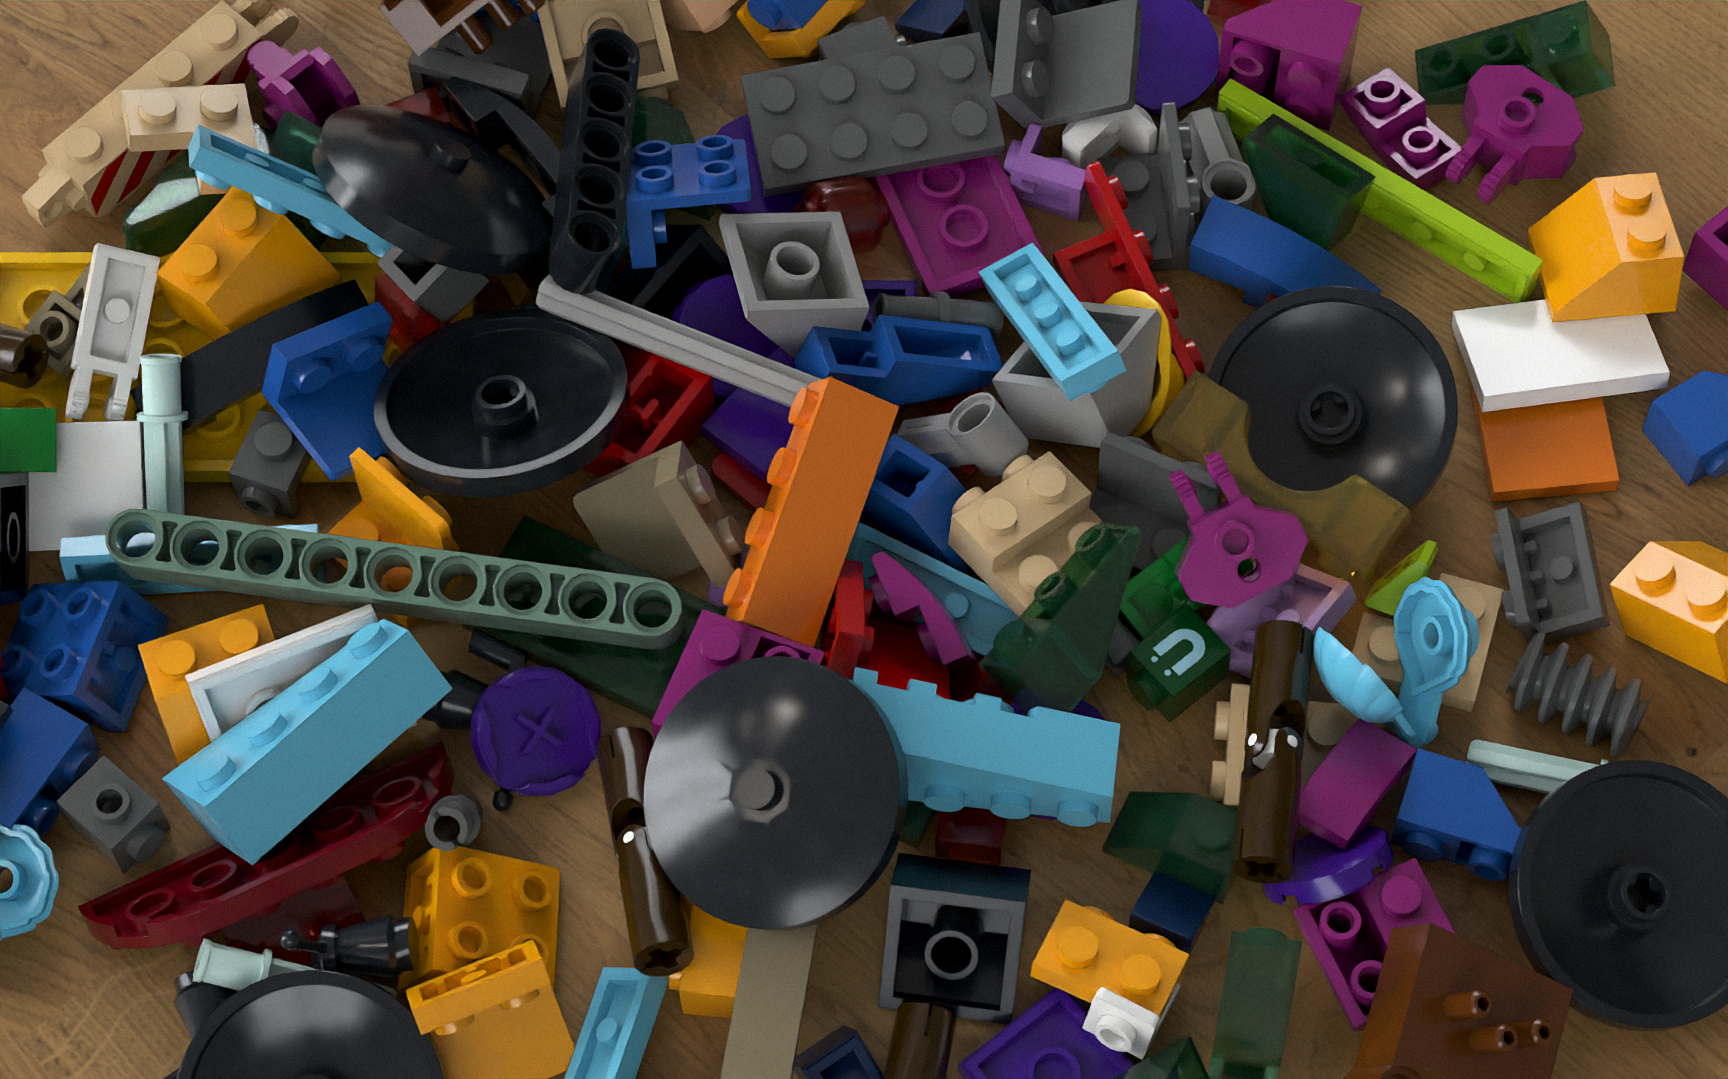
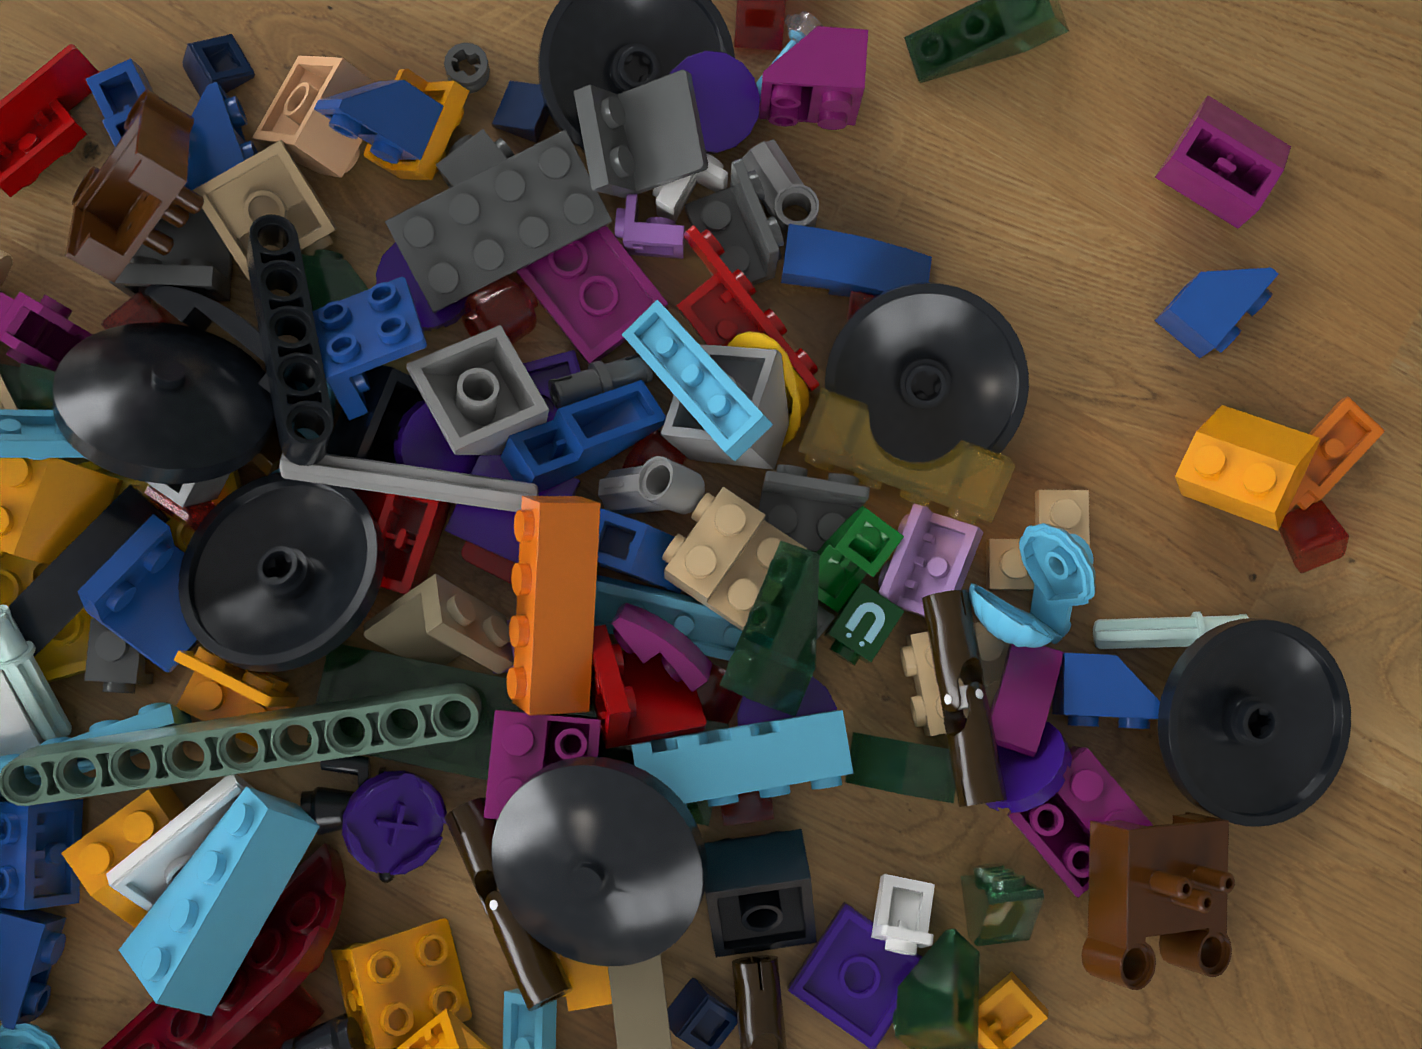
camera: 20 degrees left, 20 degrees up
dark grey brick [56,756,171,874] -> none
dark grey pin [425,794,483,851] -> none
light orange bracket [1030,899,1189,1019] -> none
dark blue slope [1128,871,1216,956] -> none
magenta hinge [1168,450,1309,609] -> none
lime tile [1217,78,1543,303] -> none
clear green slope [1241,113,1376,252] -> none
magenta slope [1340,67,1461,191] -> none
lime slope [1364,540,1439,616] -> none
magenta hinge [1445,65,1584,205] -> none
white tile [1452,299,1670,412] -> none
orange tile [1470,385,1620,503] -> none
dark grey bracket [1491,501,1611,644] -> none
dark grey piece [1505,631,1655,760] -> none
light orange slope [1527,172,1684,322] -> none

